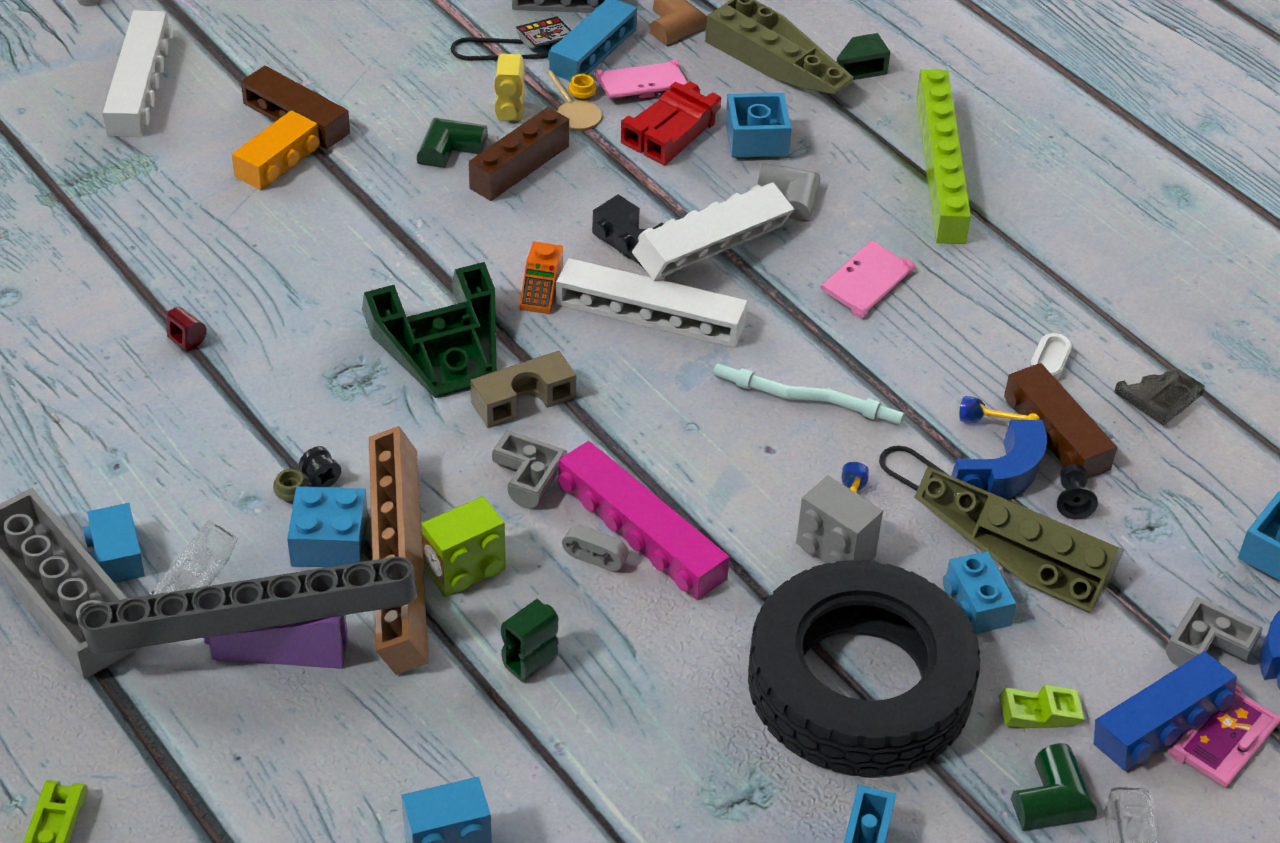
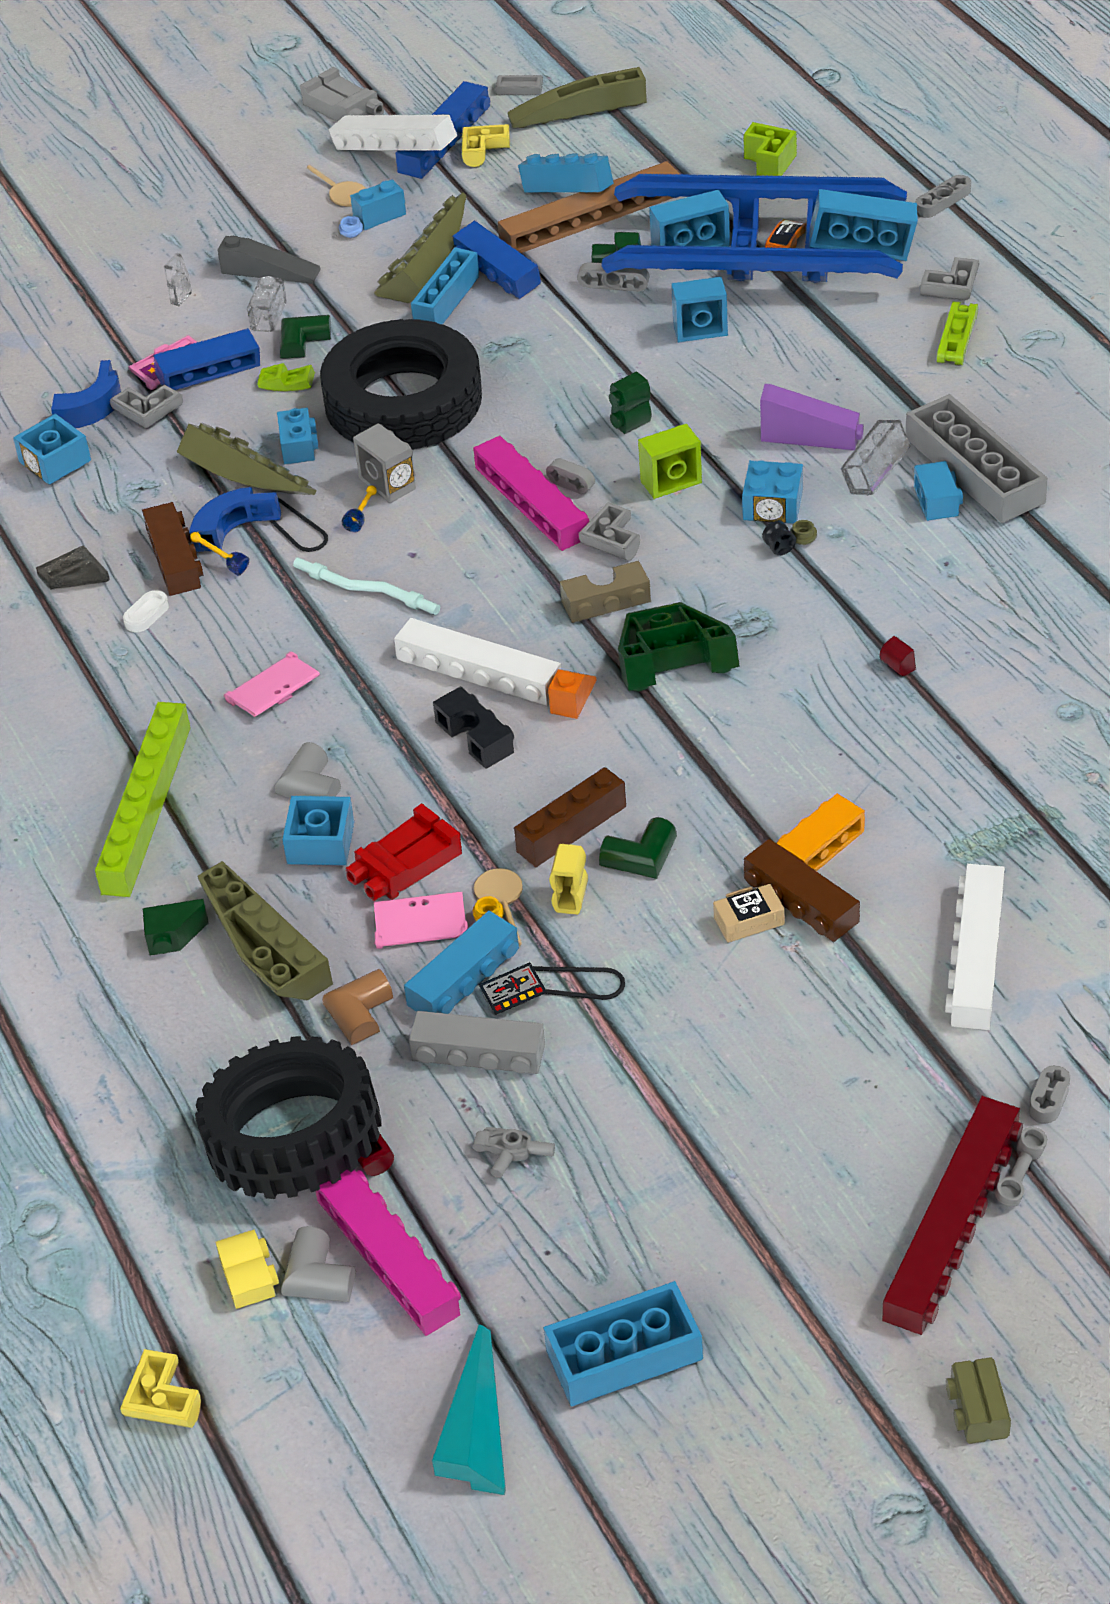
camera: 165 degrees left, 0 degrees up
dark grey beam [78,557,418,653] -> none
medium nougat brick [369,426,429,675] -> none
white brick [632,182,794,281] -> none
black piece [1057,464,1098,520] -> none
none -> tan piece [713,884,785,943]

